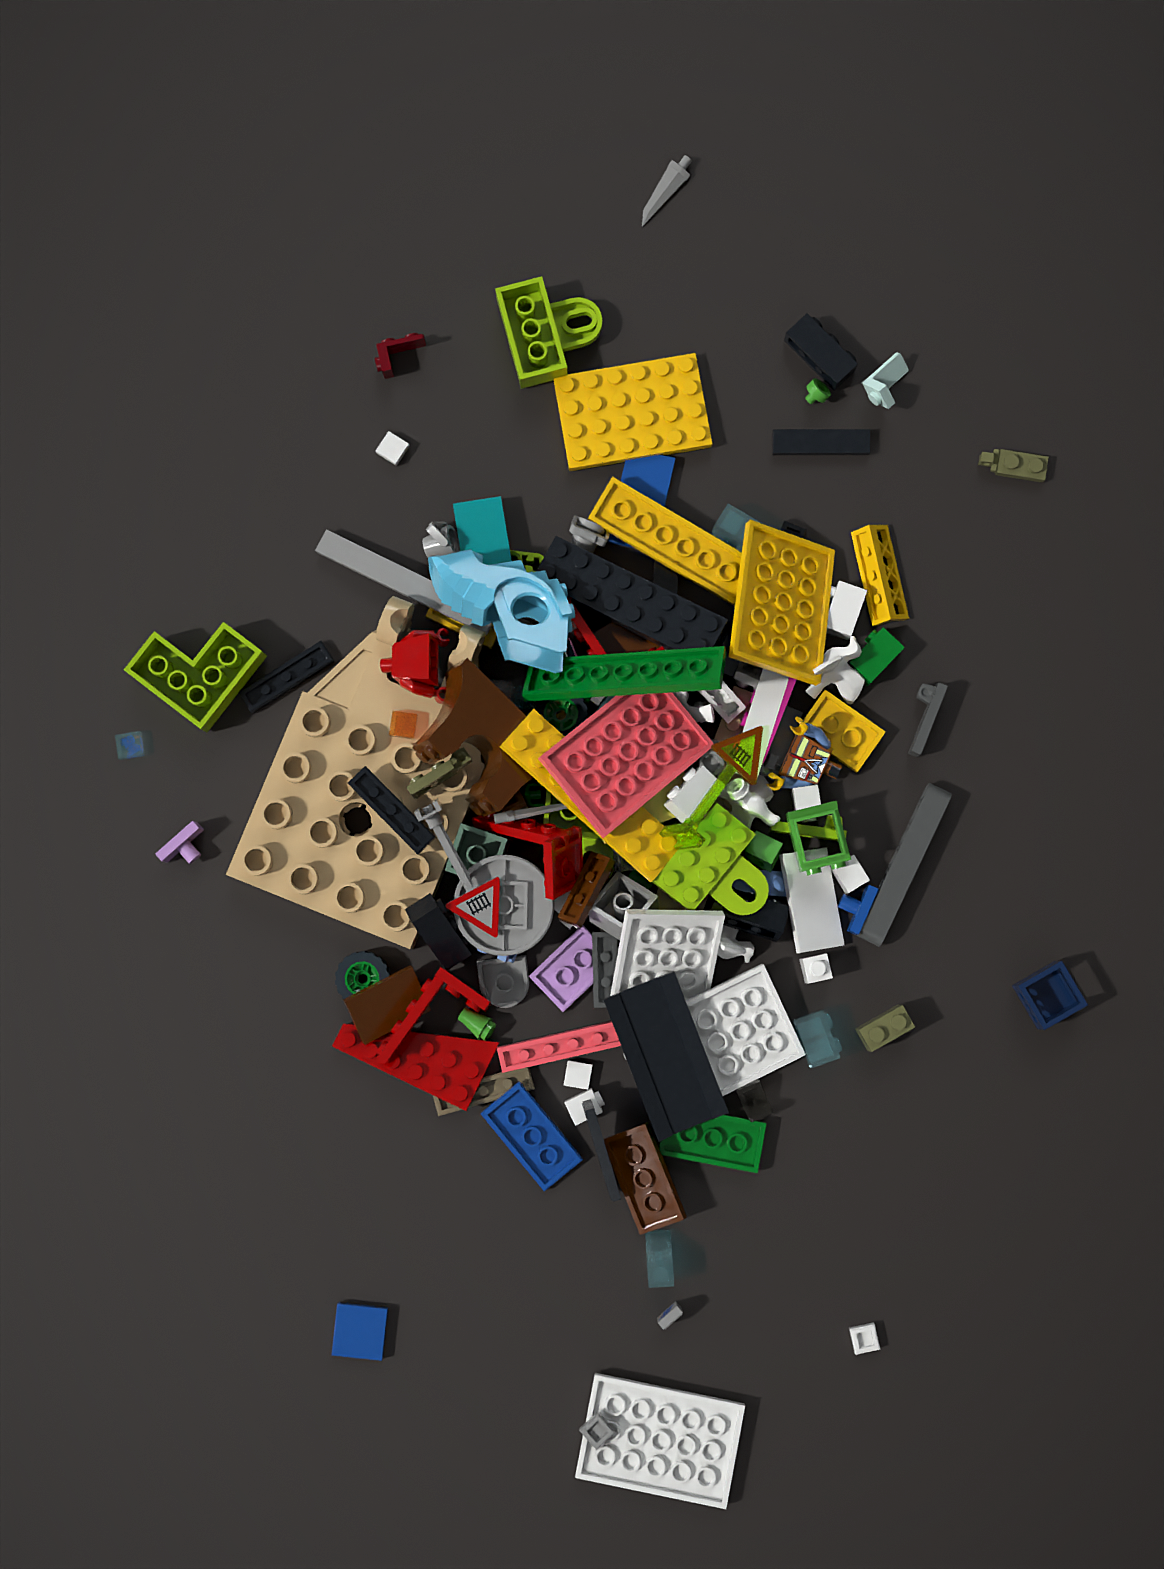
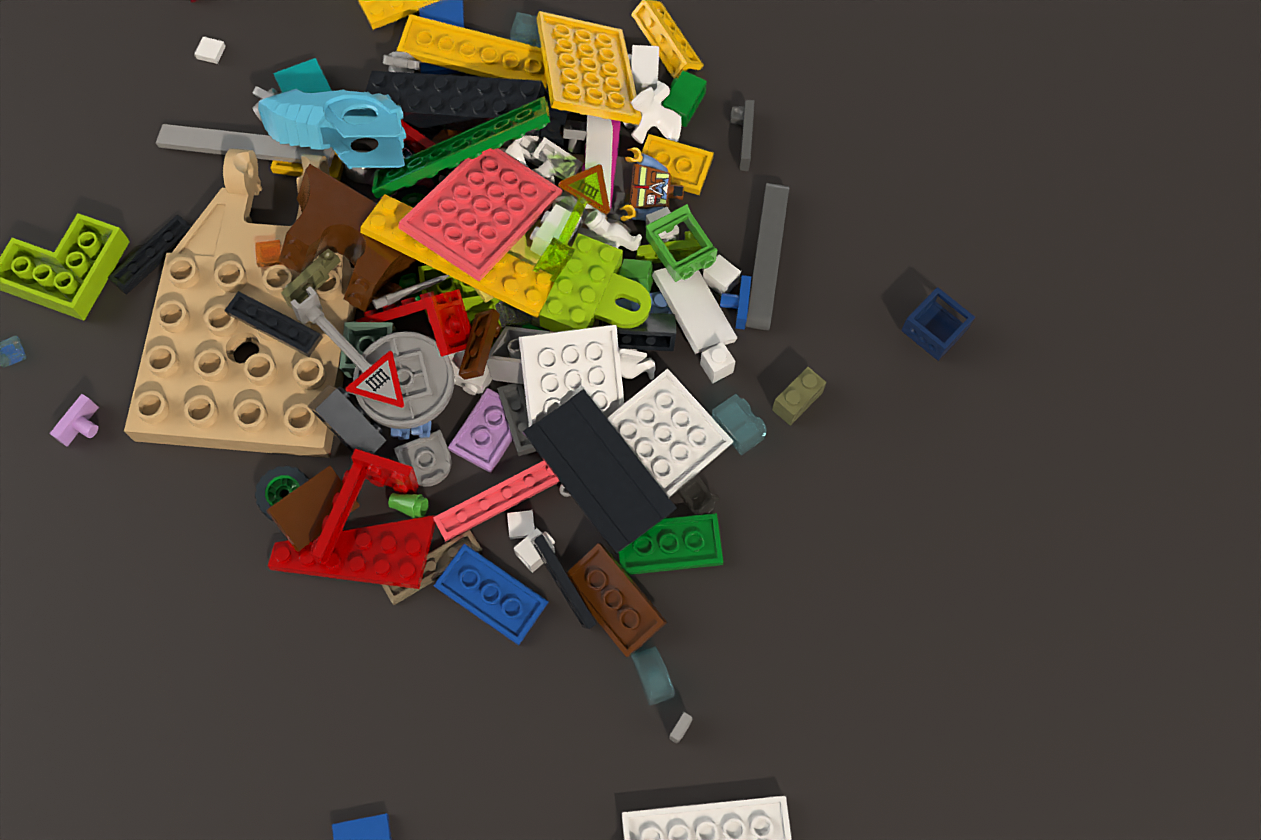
camera: 25 degrees left, 15 degrees down
red torso [380,628,450,704] -> none
white tile [849,1322,880,1355] -> none

